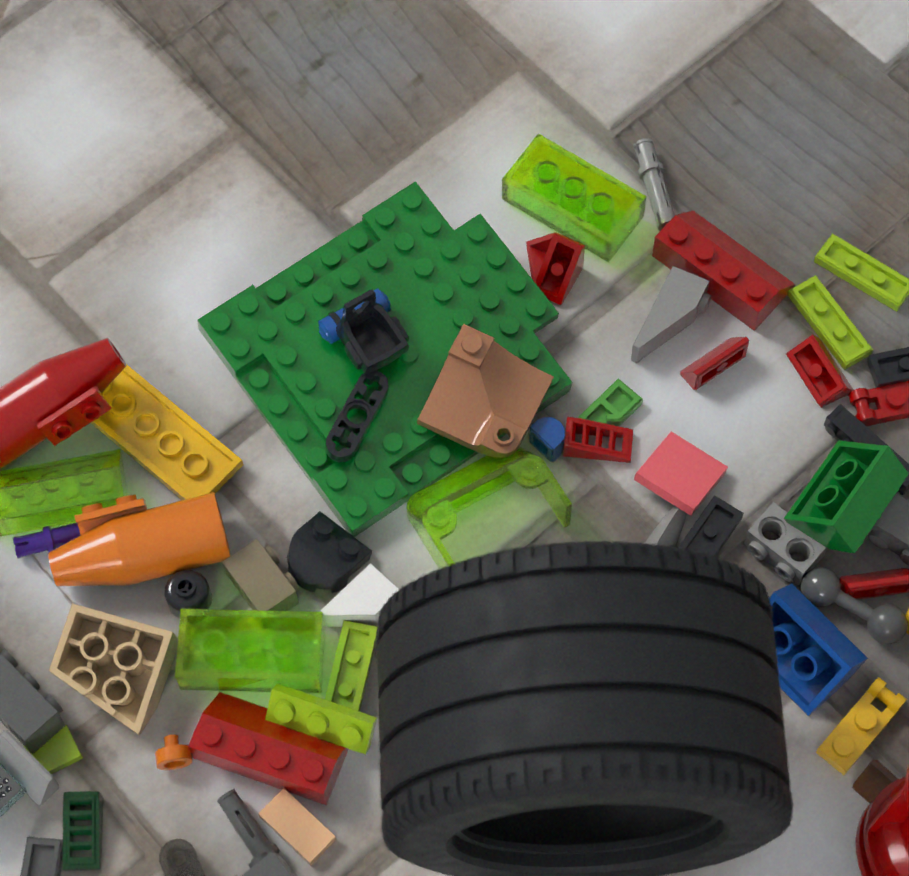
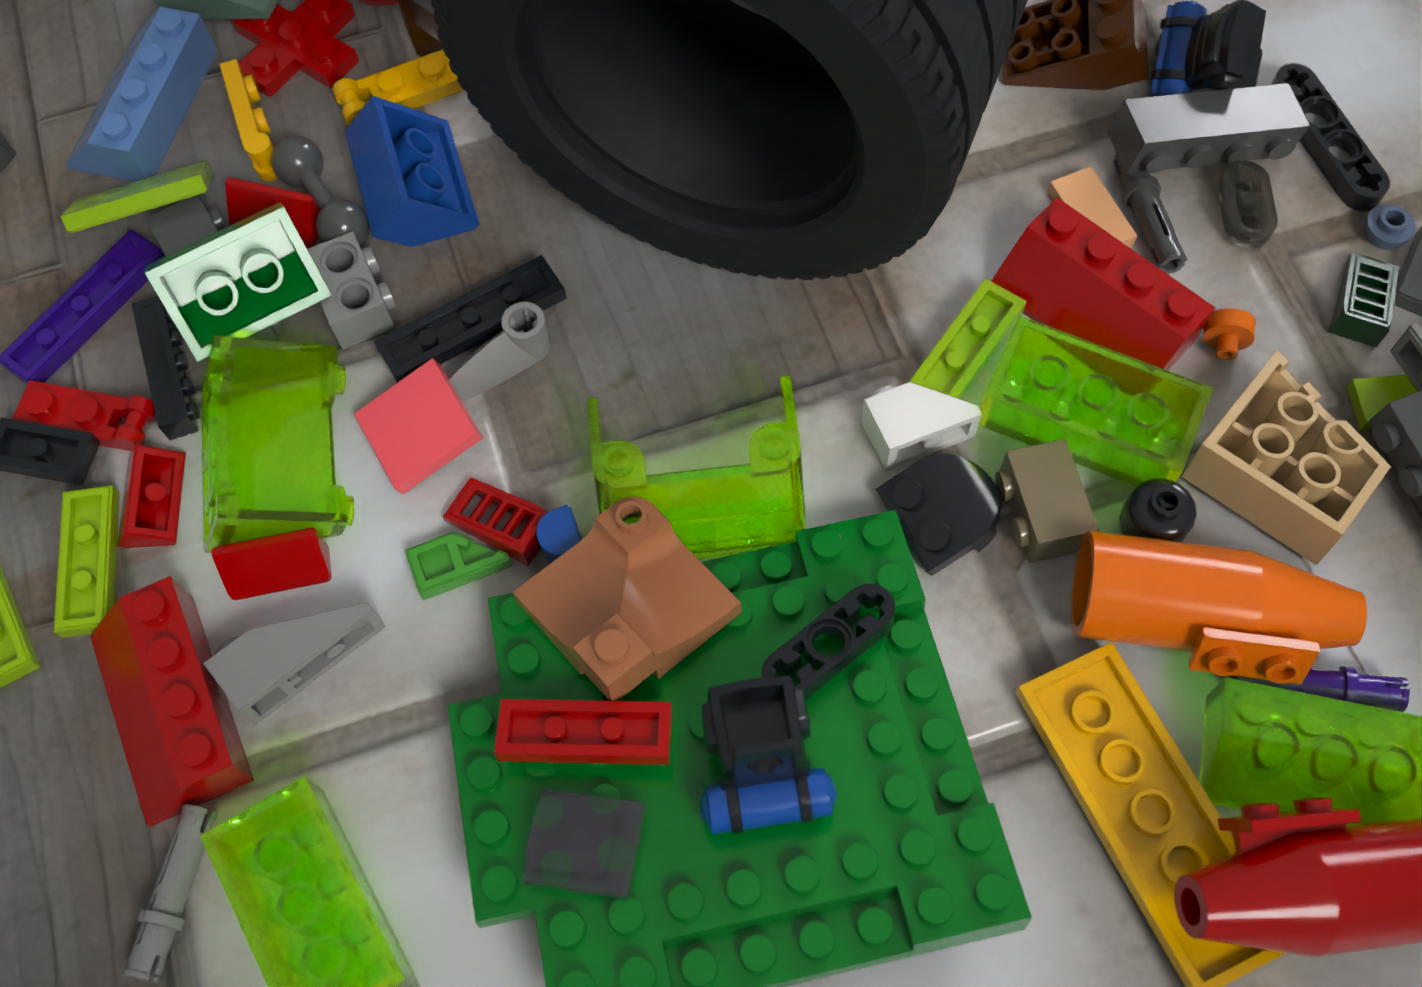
camera: 155 degrees left, 0 degrees up
lime plate [265,683,377,755] -> none
red slope [526,232,585,305] -> none
none -> clear neon green windscreen [201,335,354,553]
none -> red plate [494,699,673,765]
none -> piece [522,789,646,899]

